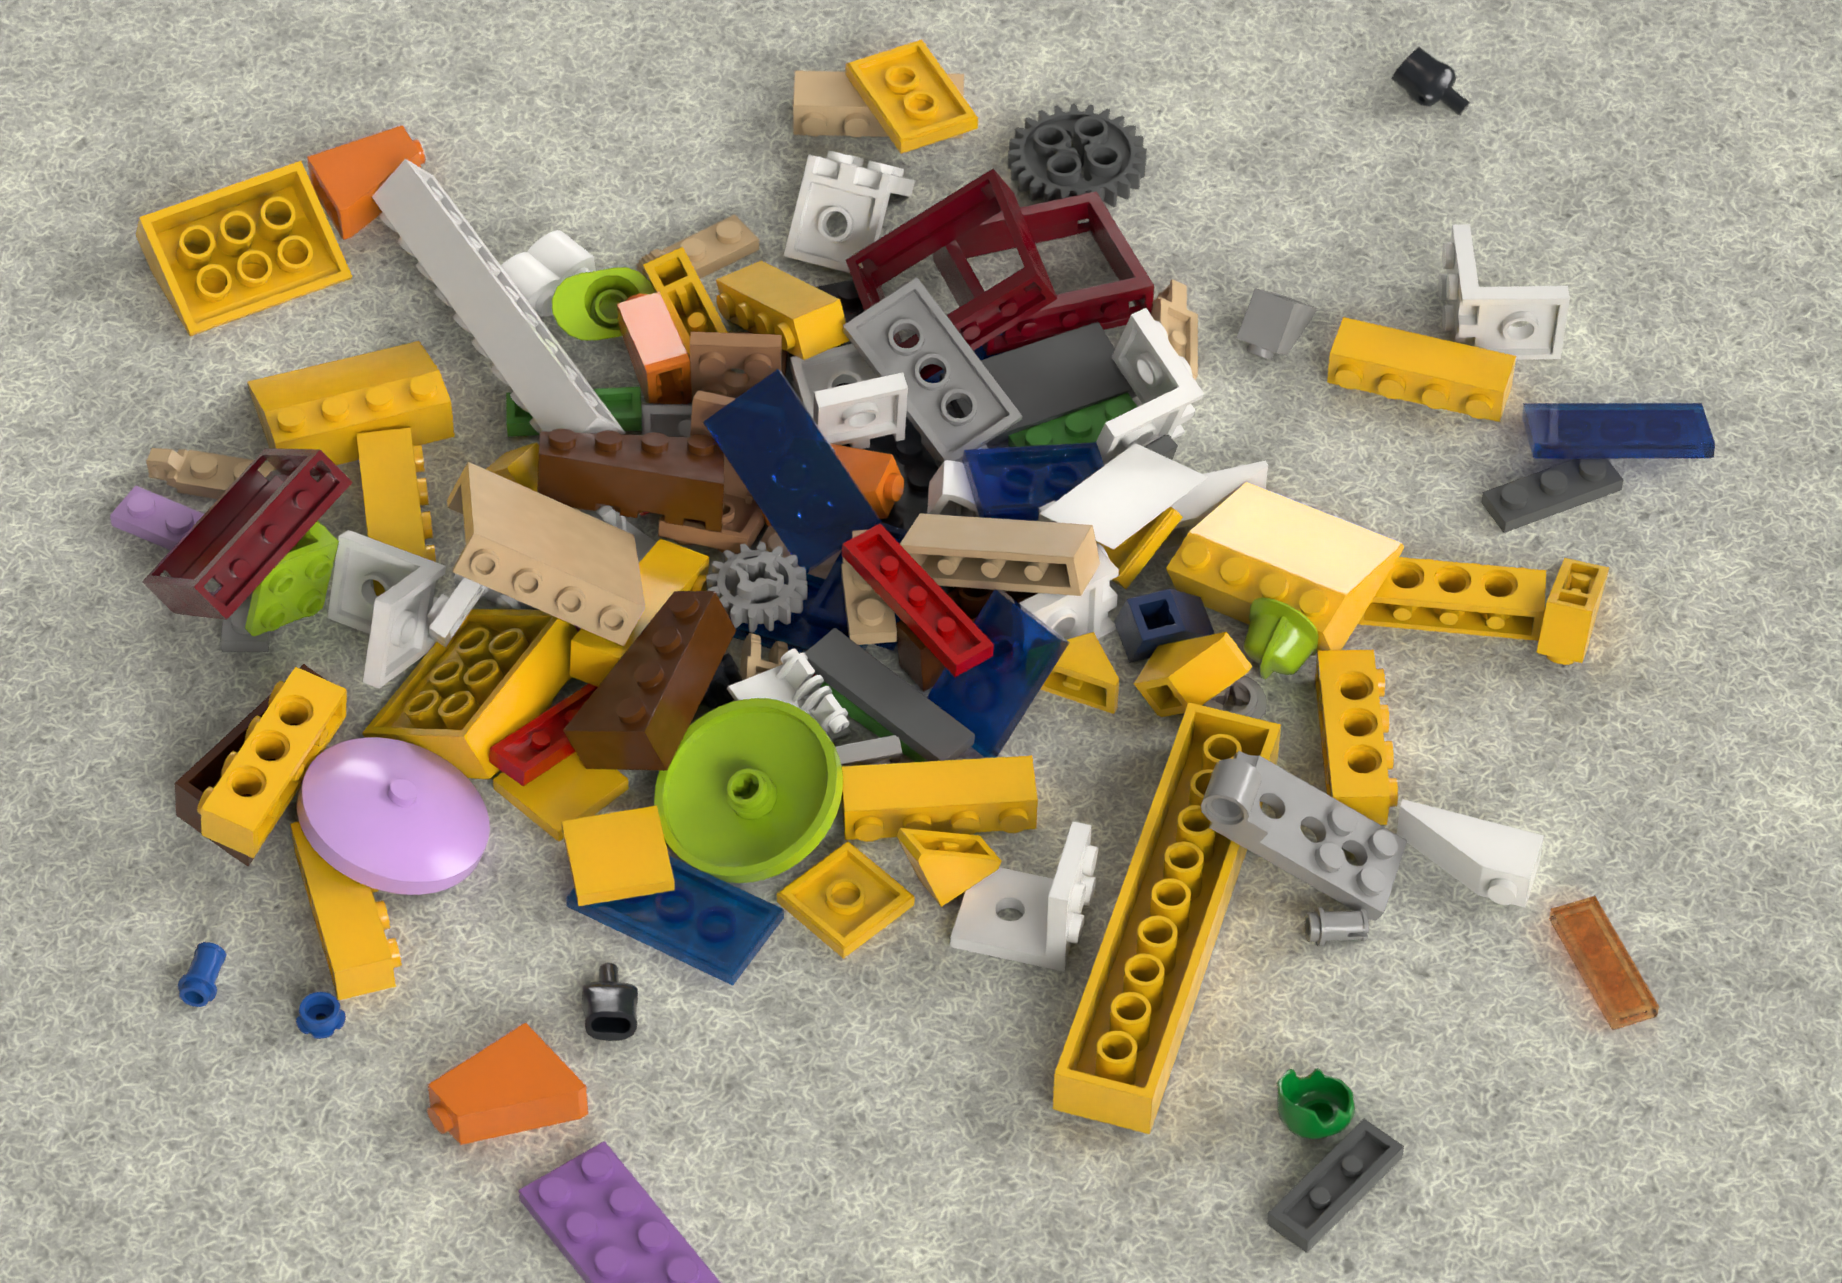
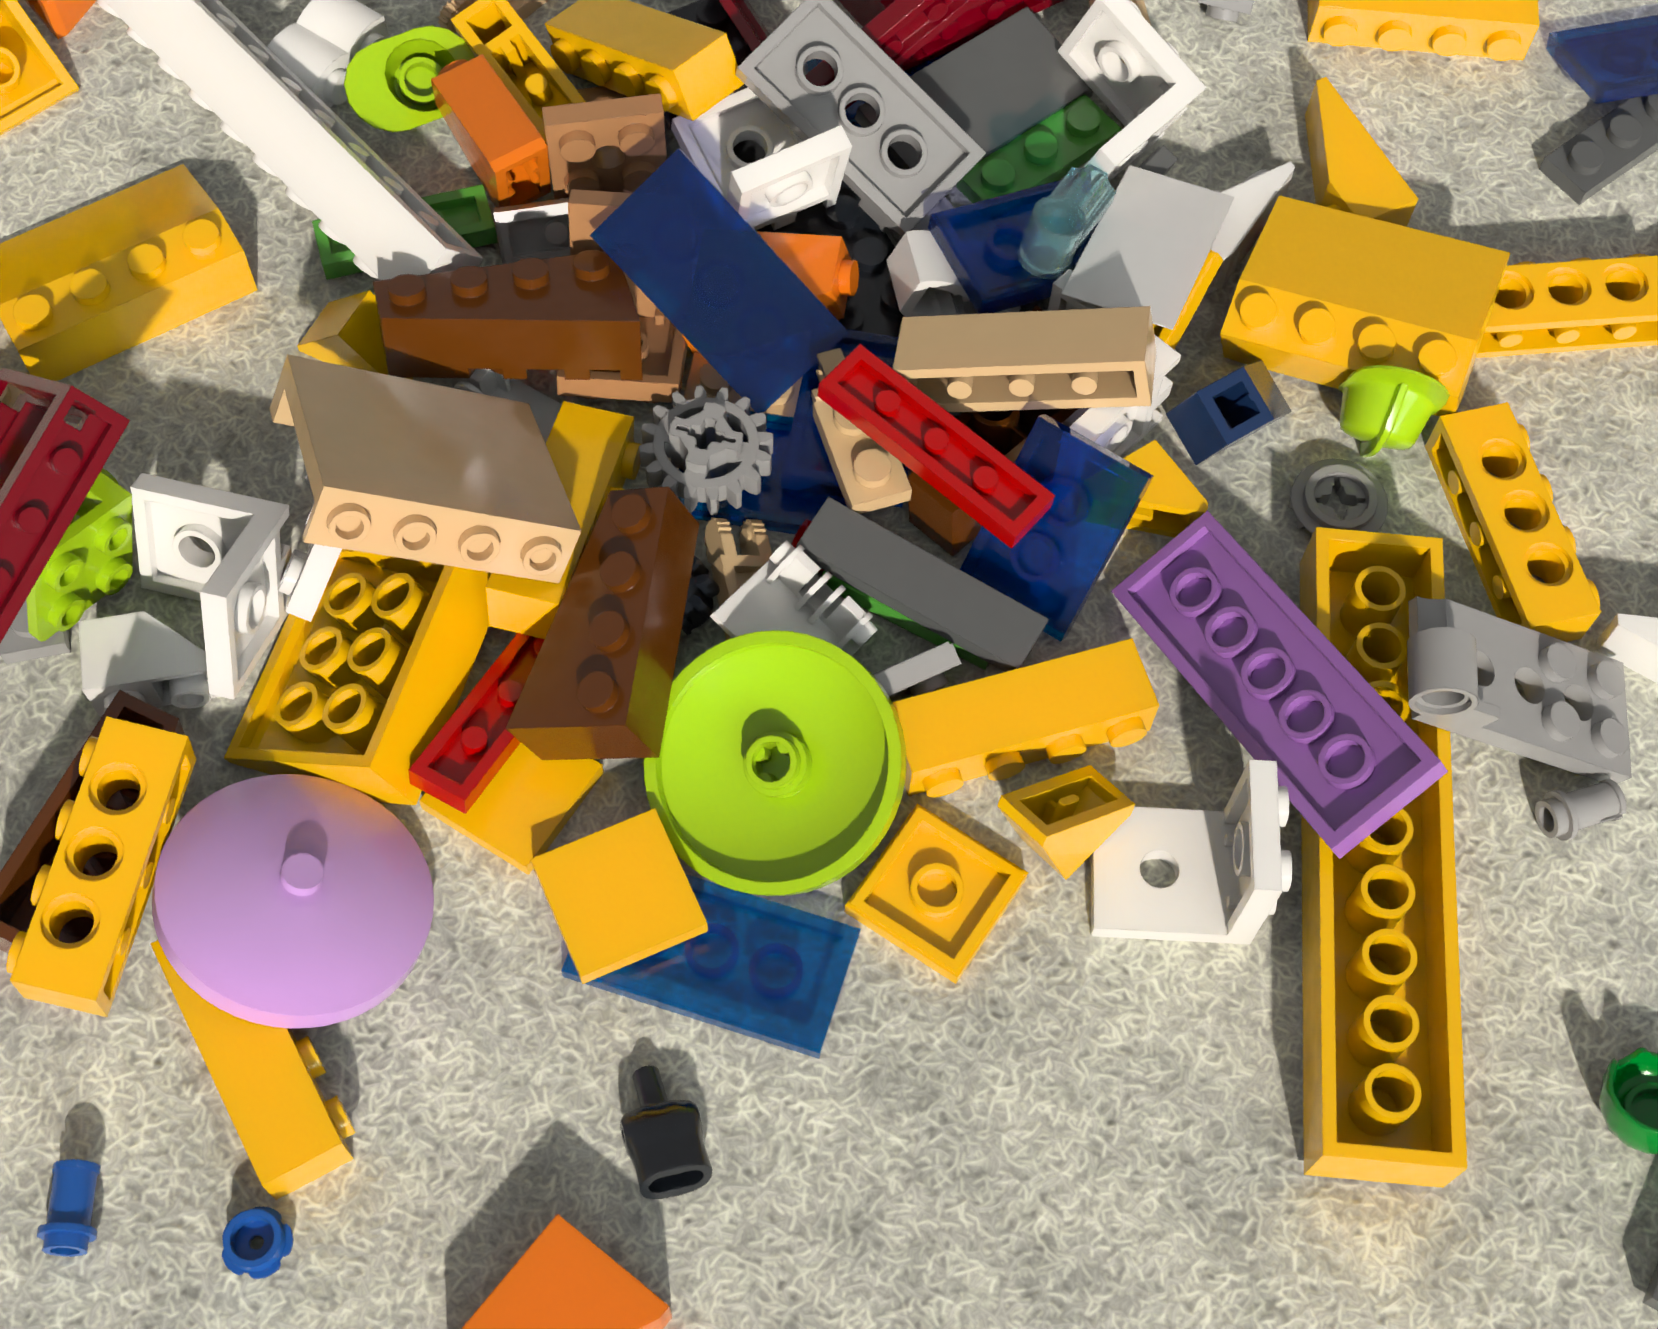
camera: 15 degrees left, 15 degrees up
yellow brick [356,427,436,596] -> none
yellow slope [1134,632,1252,717] -> none
none -> white slope [78,611,221,716]
none -> clear light blue piece [1018,163,1116,279]
none -> medium lavender plate [1111,510,1448,859]
none -> yellow slope [1305,77,1418,227]

